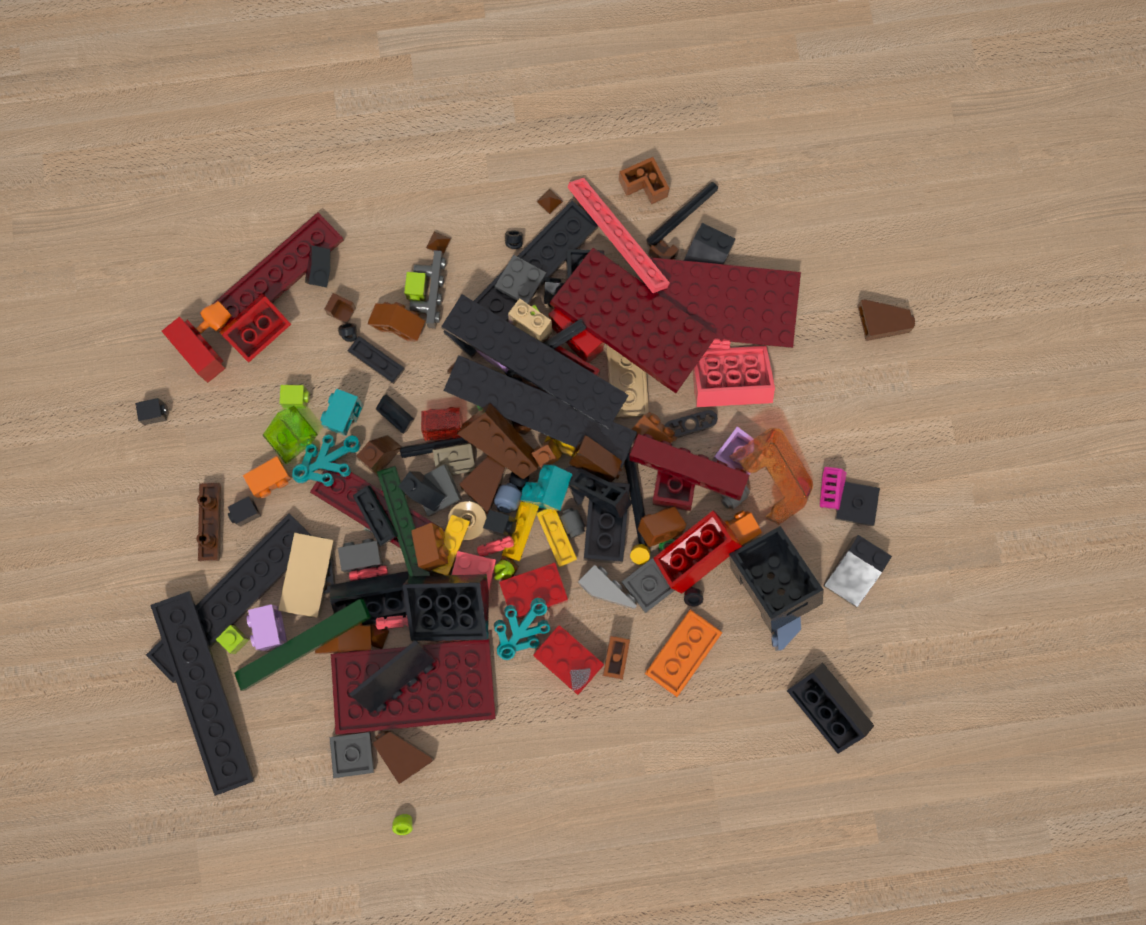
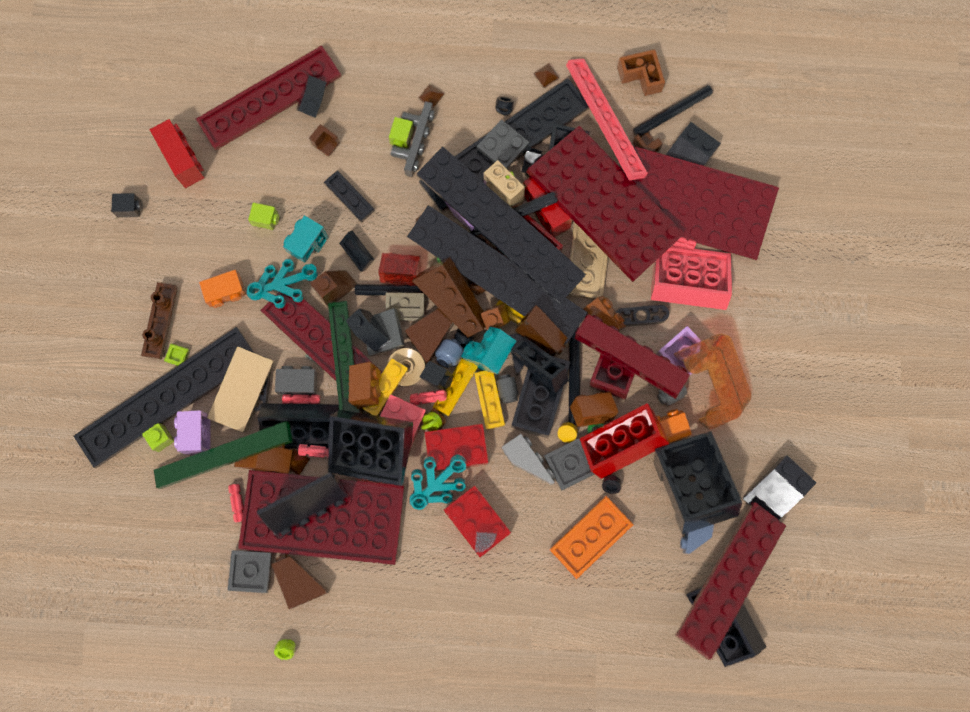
camera: 15 degrees right, 0 degrees up
black plate [150,591,255,796] -> none
orange piece [196,301,232,334] -> none
red brick [219,294,291,363] -> none
black brick [228,496,261,527] -> none
clear neon green slope [263,406,318,464] -> none
black tile [338,323,358,342] -> none
black tile [353,485,398,546] -> none
dark orange brick [367,302,425,341] -> none
dark orange brick [603,636,630,680] -> none
dark pink slope [820,467,847,510] -> none
black plate [835,482,880,526] -> none
reddish brown slope [857,299,915,341] -> none
none -> lime tile [164,343,190,366]
none -> coral axle [228,484,244,523]
none -> dark red plate [675,502,786,660]

